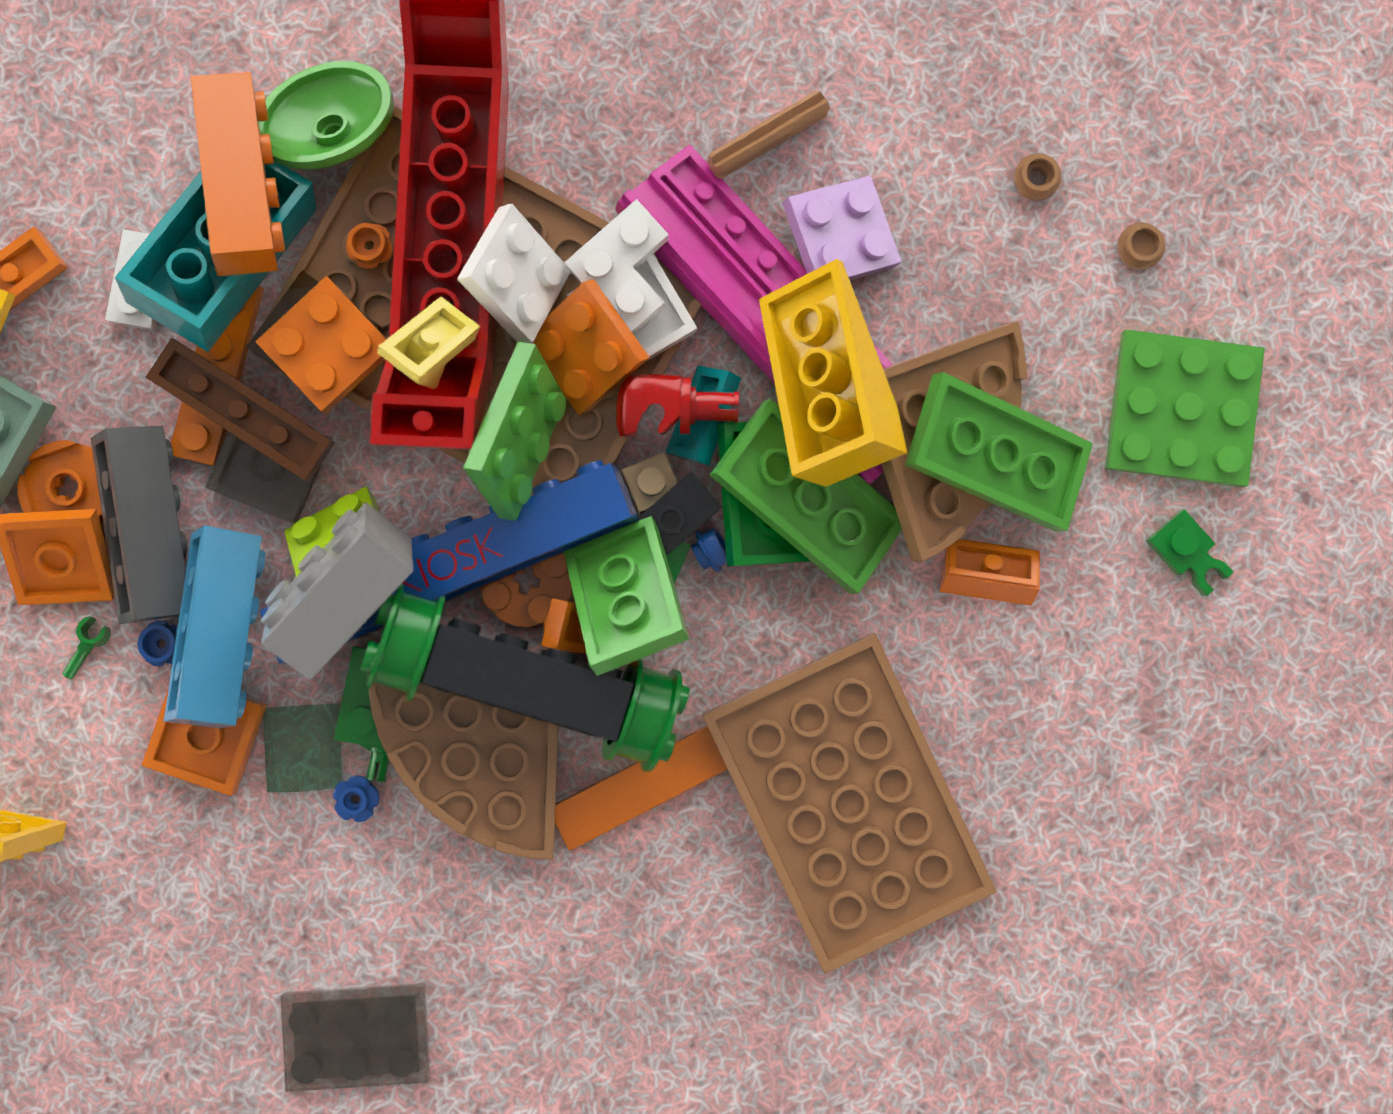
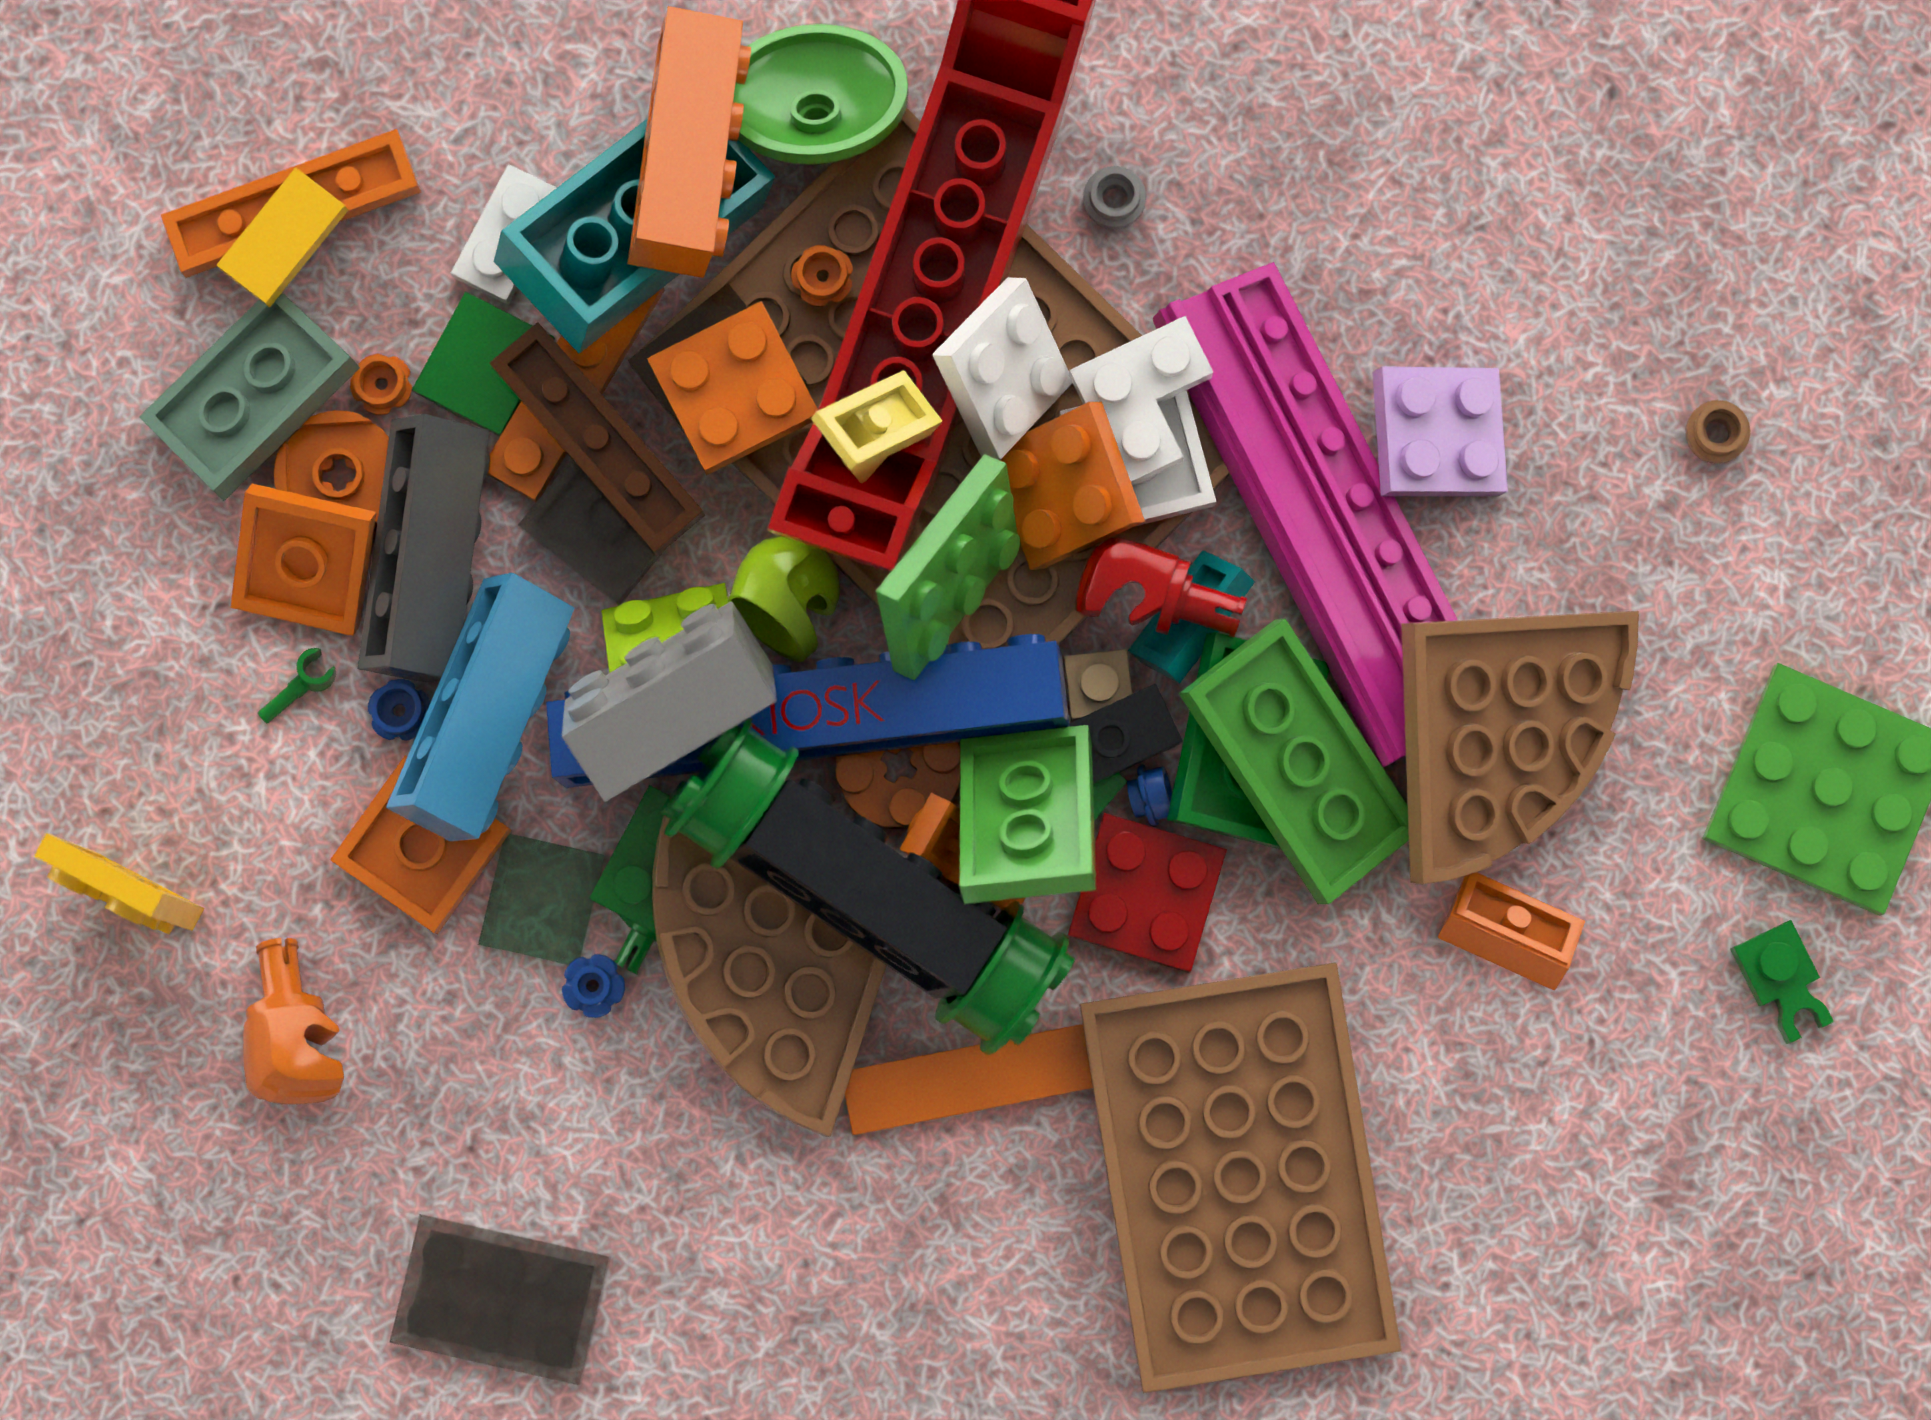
camera: 15 degrees right, 5 degrees down
medium nougat axle [707,91,830,178] -> none
yellow slope [759,259,907,487] -> none
bright green plate [905,372,1093,531] -> none
medium nougat plate [1117,222,1165,270] -> none
none -> orange piece [243,938,344,1104]
none -> orange plate [350,354,412,415]
none -> green piece [412,291,555,436]
none -> lime helmet [728,536,840,662]
none -> red plate [1067,812,1227,973]
none -> light grey plate [1083,166,1146,229]

